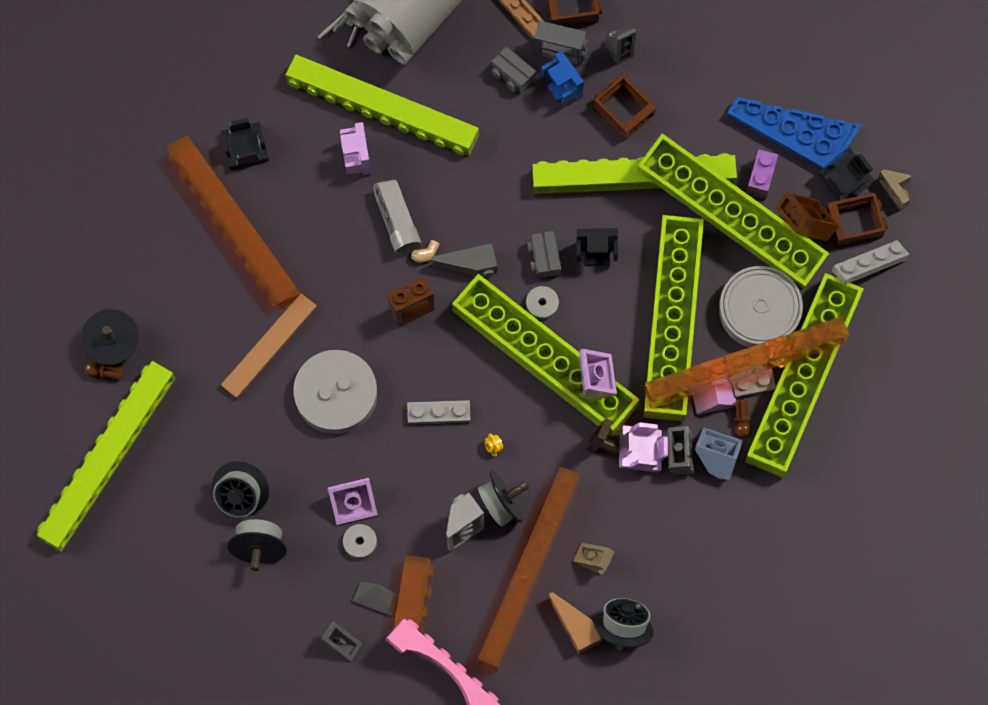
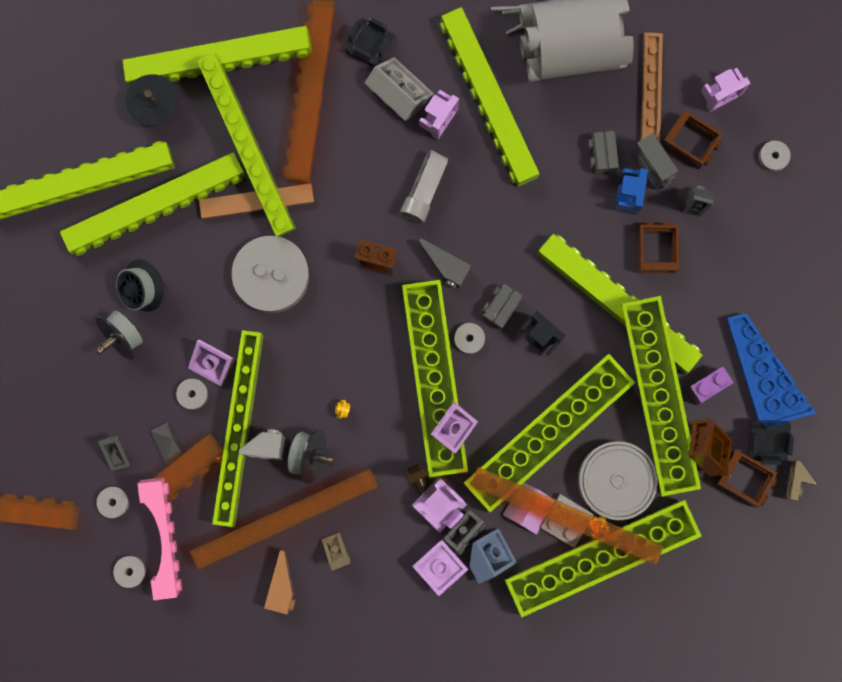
camera: 40 degrees right, 10 degrees up
reddish brown axle [84,361,123,379] -> none
light grey plate [407,400,470,425] -> none
tan arm [411,240,440,263] -> none
black piece [594,598,654,650] -> none
reddish brown axle [734,399,751,438] -> none
light grey plate [832,240,910,285] -> none
none -> lime brick [60,152,245,256]
none -> light grey piece [97,487,129,518]
none -> lime brick [123,26,313,85]
none -> lime brick [197,53,296,237]
none -> lime brick [213,330,264,527]
none -> light grey slope [365,57,434,120]
none -> lavender panel [413,540,468,596]

